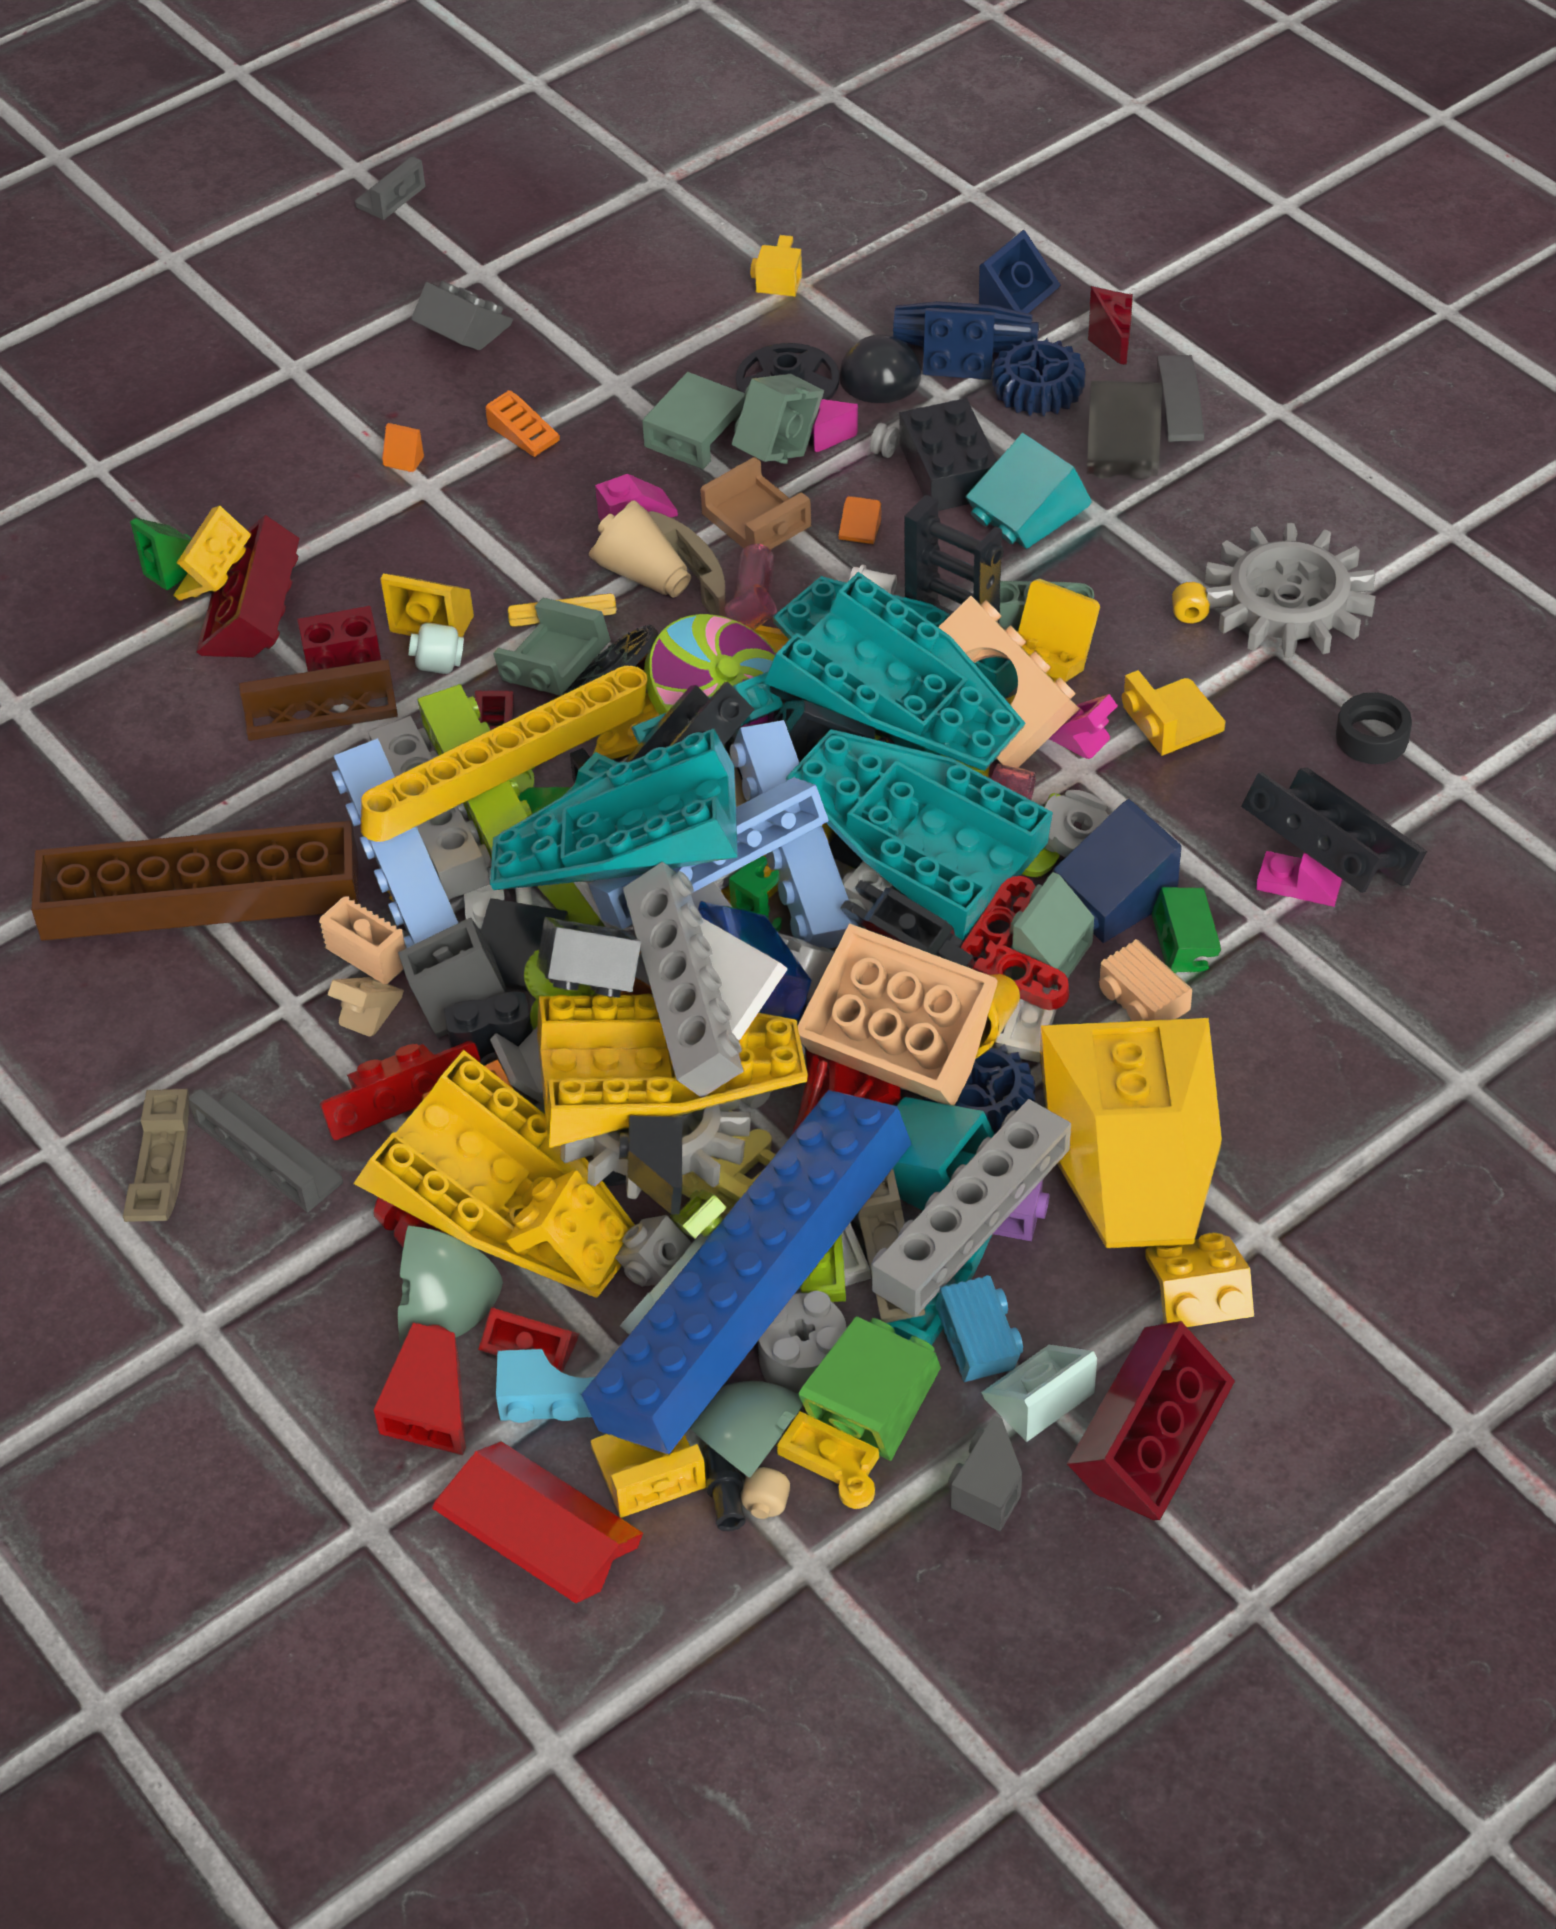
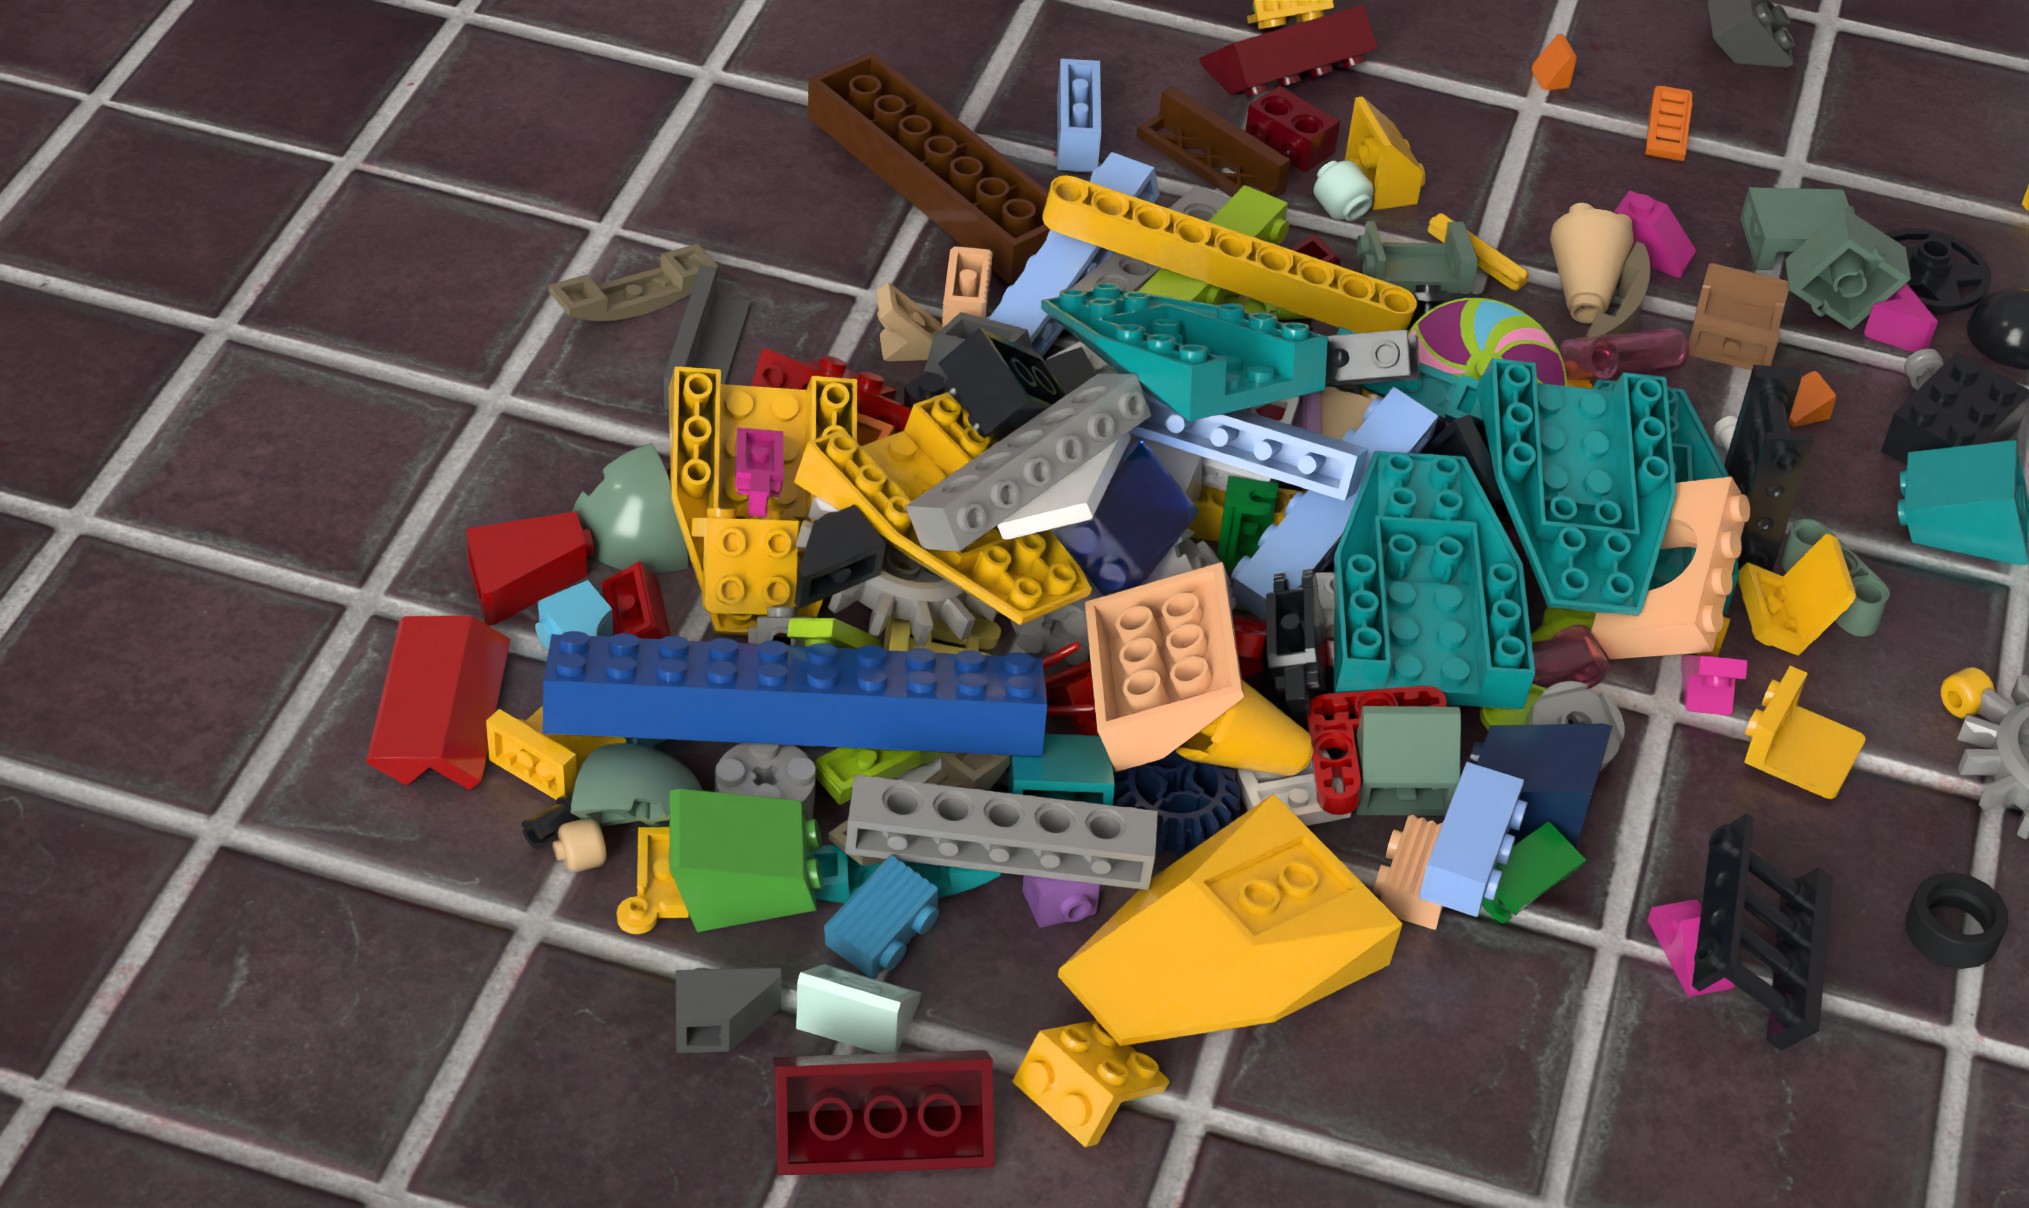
camera: 50 degrees right, 5 degrees down
none -> dark pink hinge [735,427,784,517]
none -> light blue brick [1057,59,1101,173]
none -> light blue brick [1419,762,1528,917]

